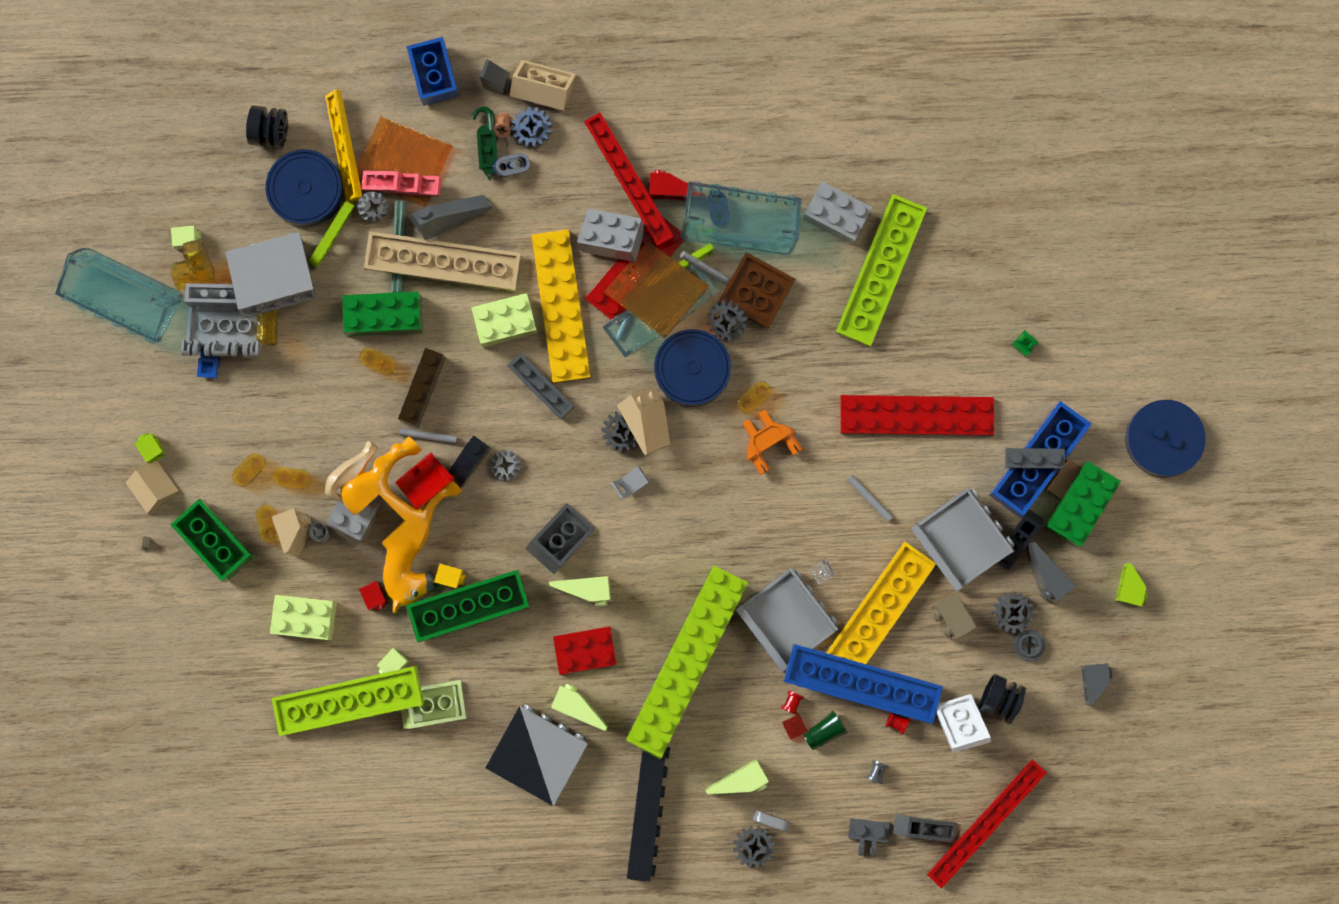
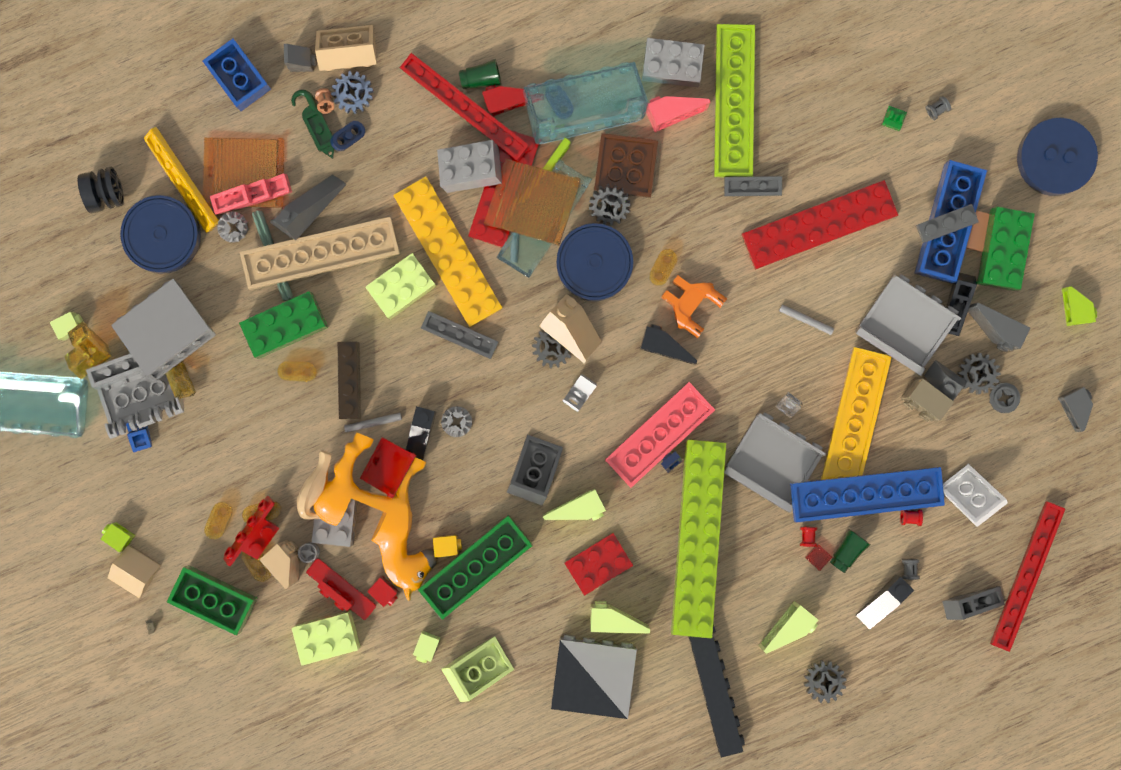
camera: 30 degrees left, 5 degrees up
lime plate [271,666,425,736] -> none
lime beam [309,201,355,268] -> none
light grey bar [680,251,730,285] -> none
light grey beam [753,810,791,832] -> none
dark grey hinge [848,818,890,857] -> none
black wheel [978,673,1026,725] -> none
none -> red bracket [223,496,279,566]
none -> red bracket [306,558,377,620]
none -> dark green plant [459,59,501,89]
none -> coral plate [605,382,715,488]
none -> black slope [640,324,697,365]
none -> coral slope [646,96,711,132]
none -> dark blue plate [661,451,682,473]
none -> dark grey plate [724,176,782,196]
none -> slope [856,574,914,629]
none -> dark grey slope [924,360,967,401]
none -> dark grey bush [925,96,952,121]

